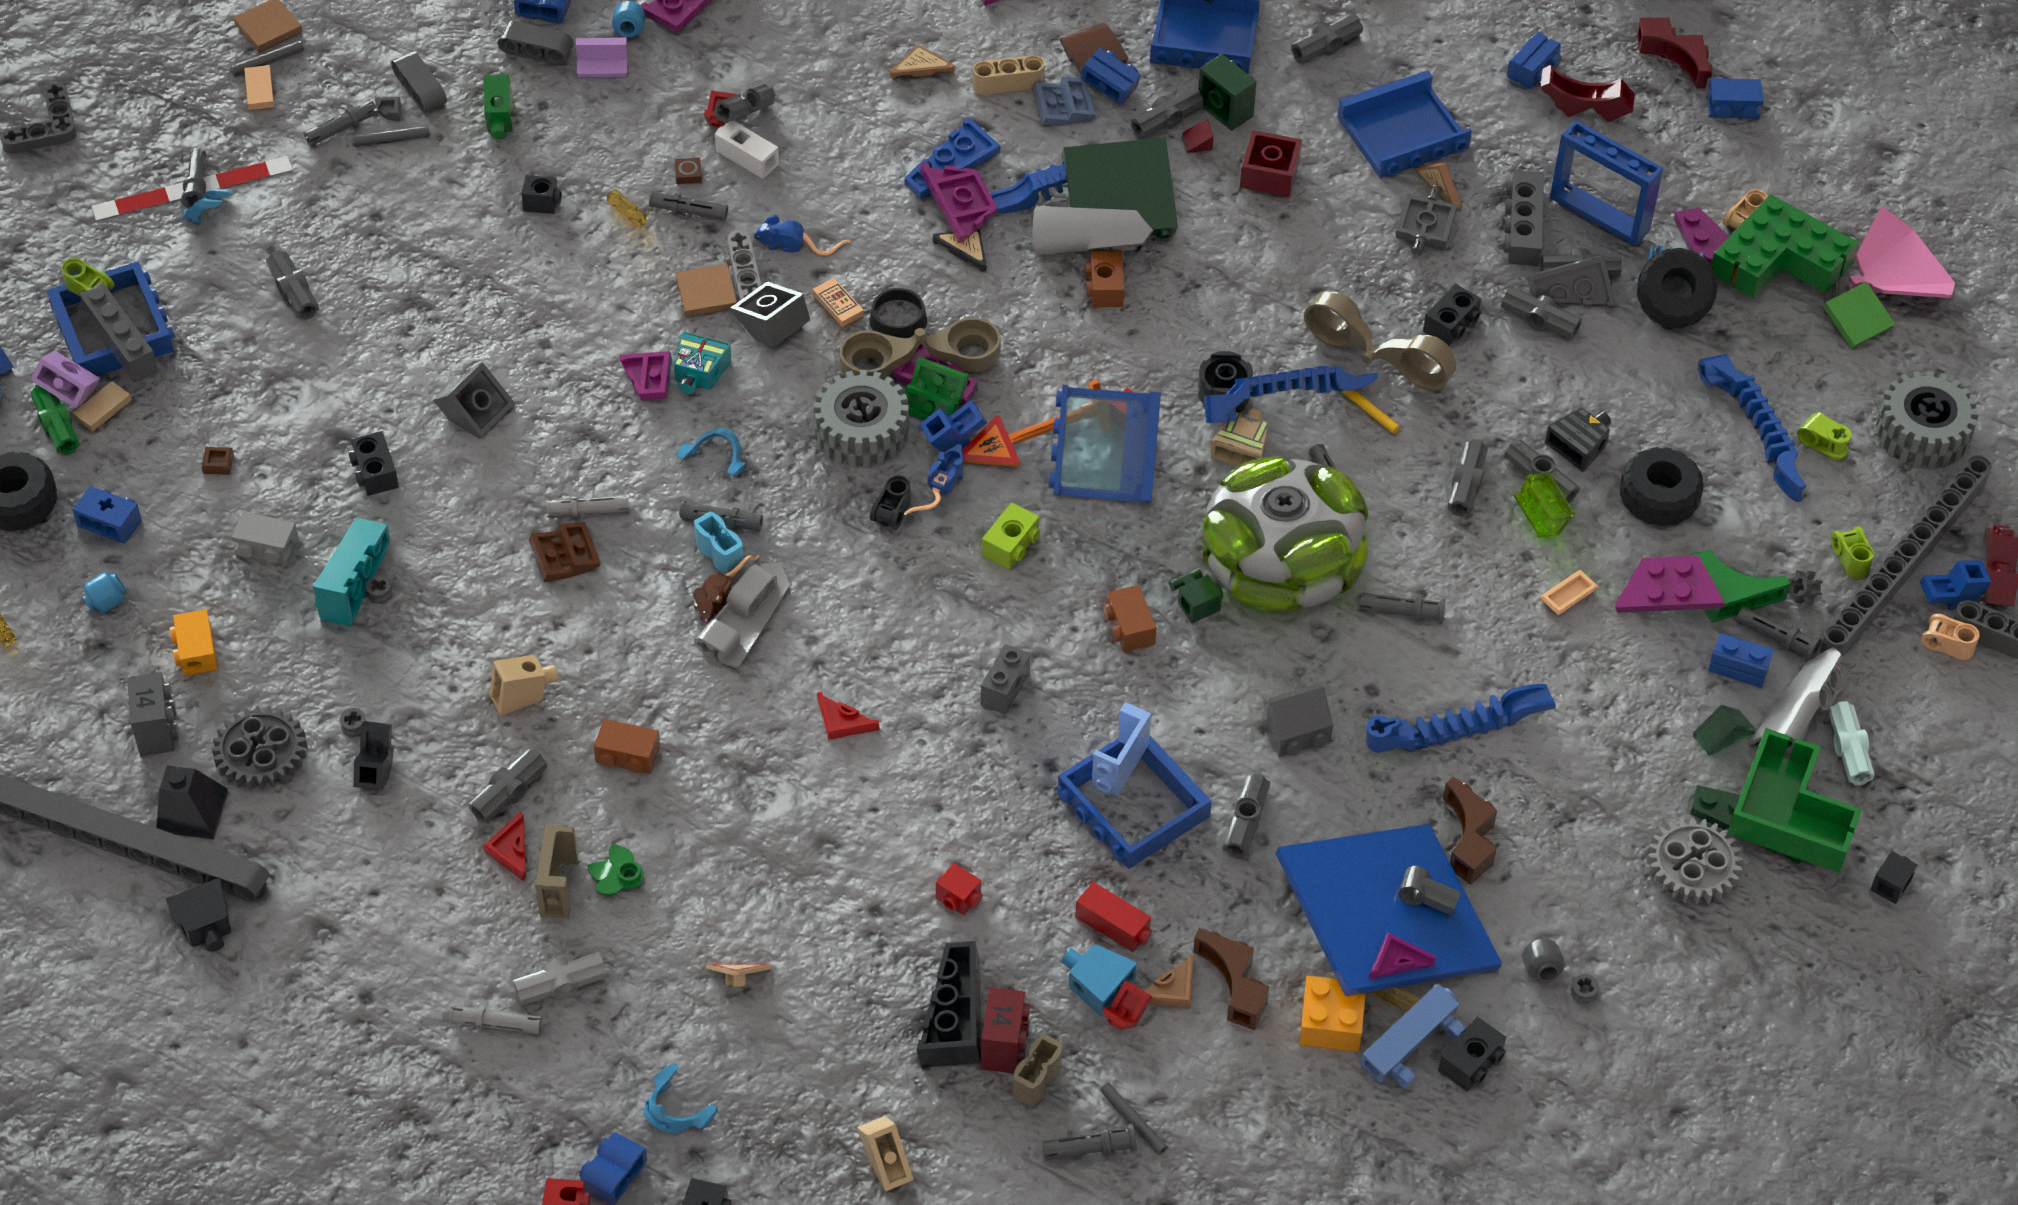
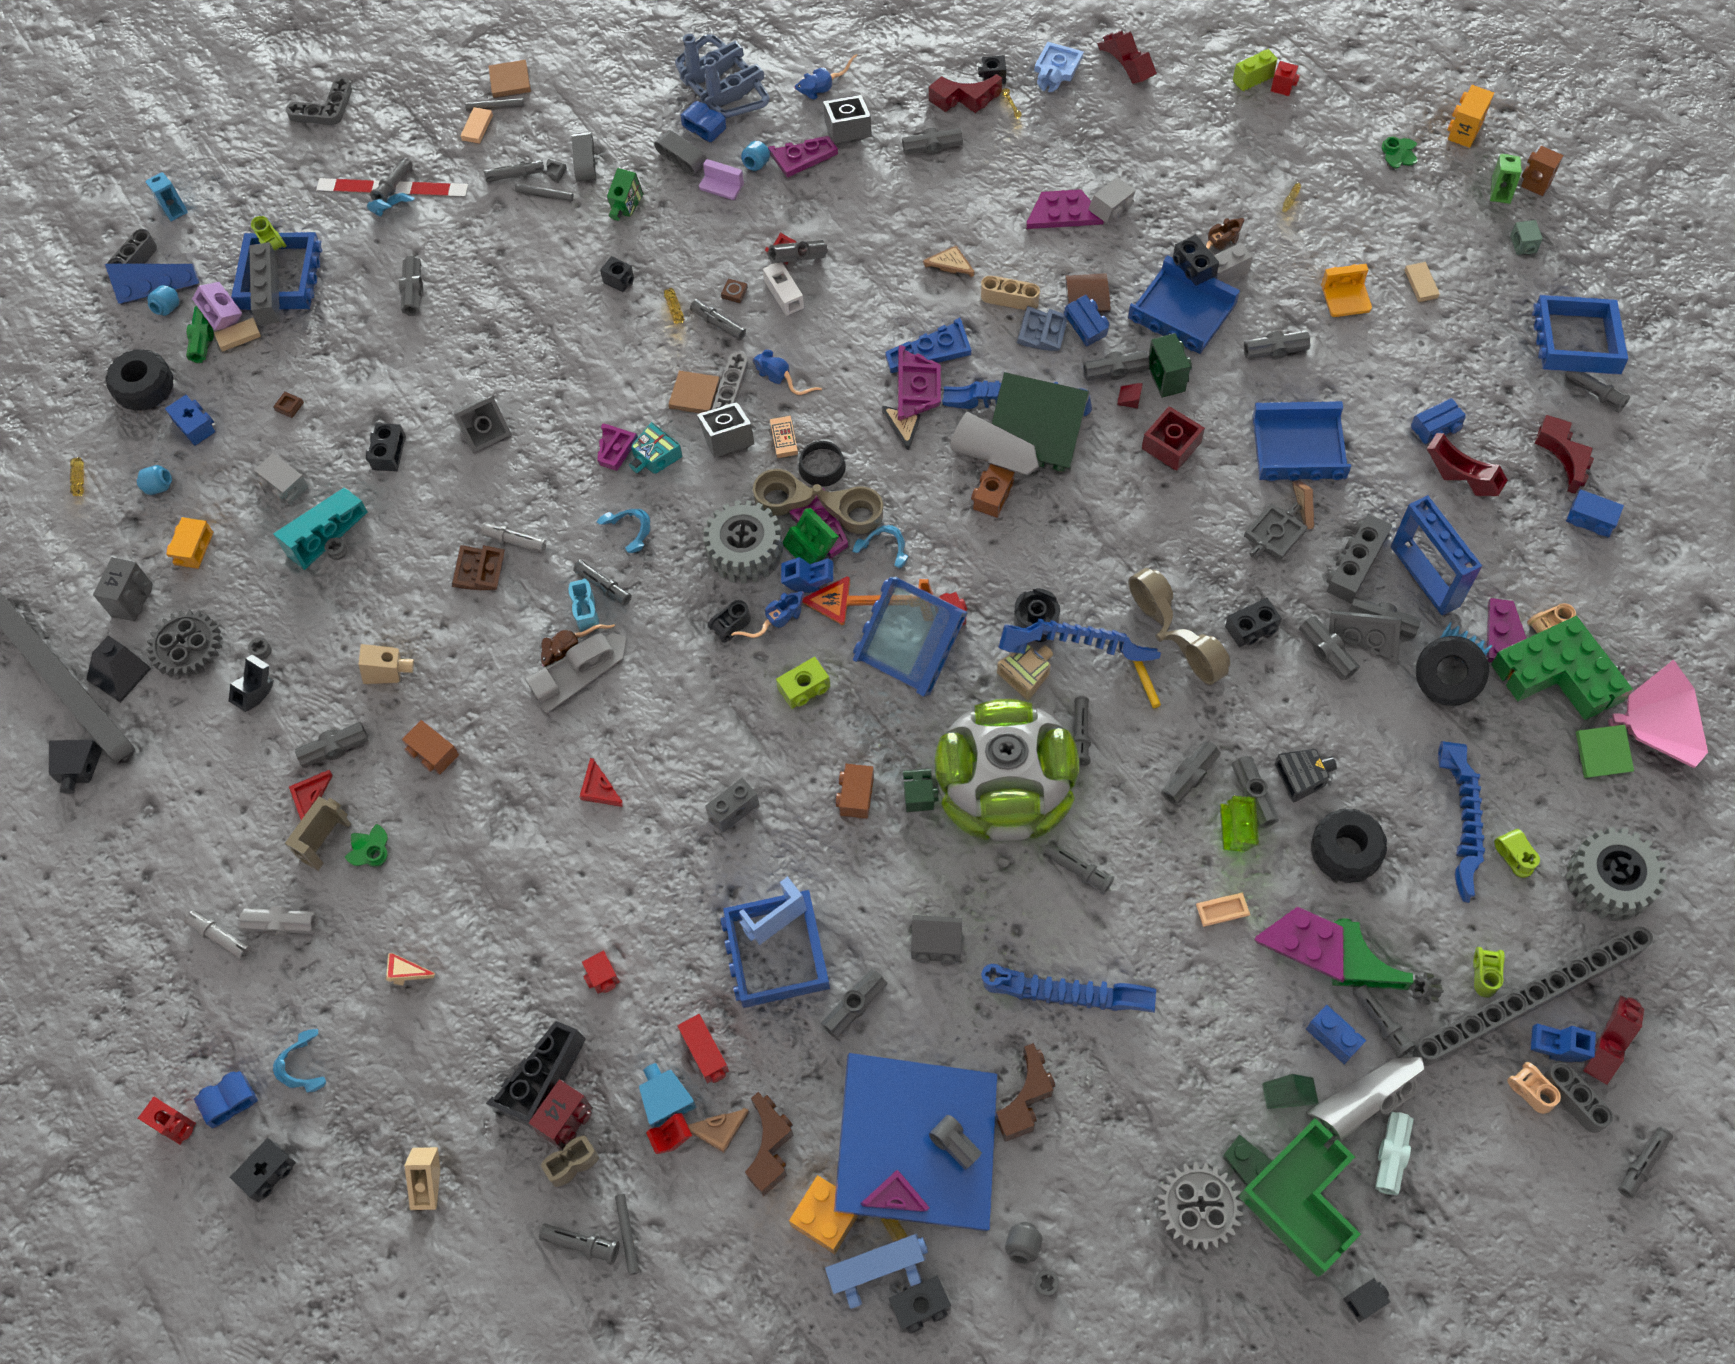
camera: 30 degrees right, 10 degrees up
none -> dark azure helmet [852,525,908,568]

